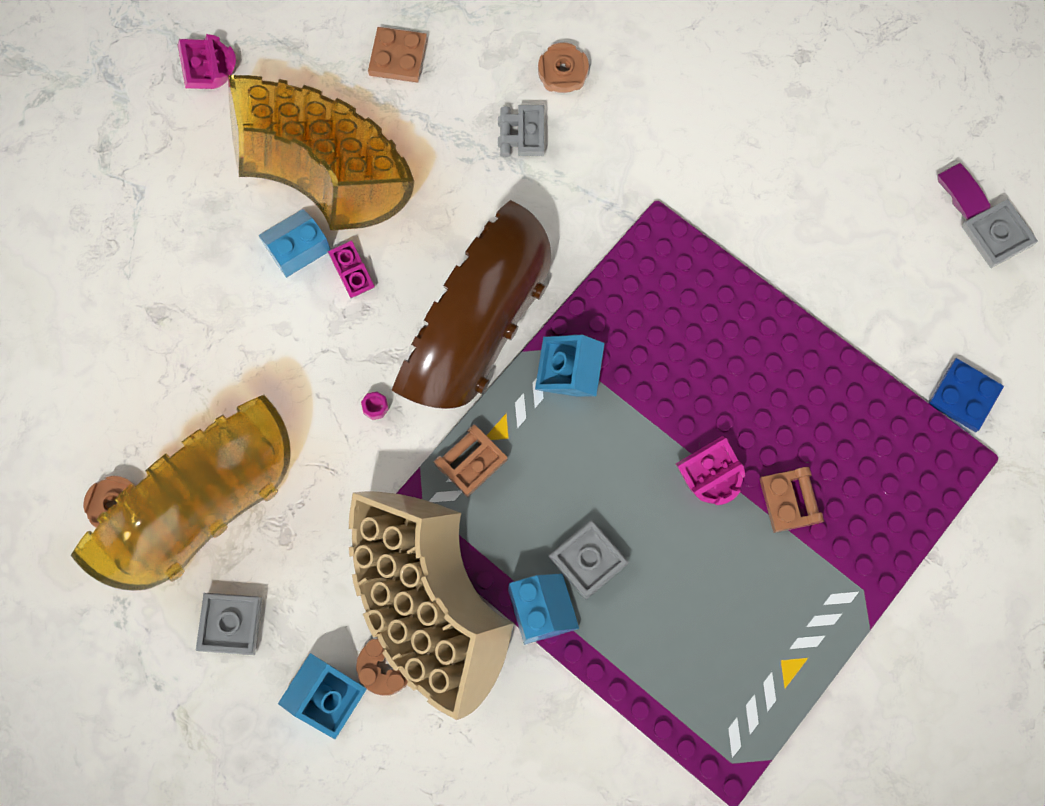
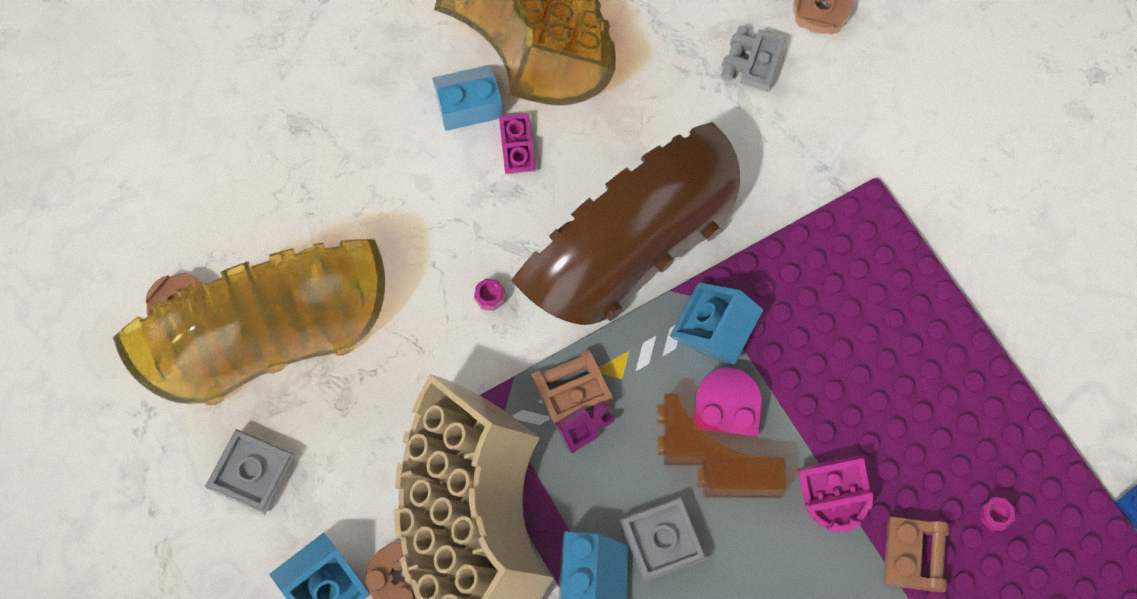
camera: 20 degrees right, 5 degrees down
none -> magenta plate [555,401,615,453]
none -> clear orange arch [656,394,786,498]
none -> dark pink slope [693,367,762,436]
none -> dark pink tile [981,497,1015,531]

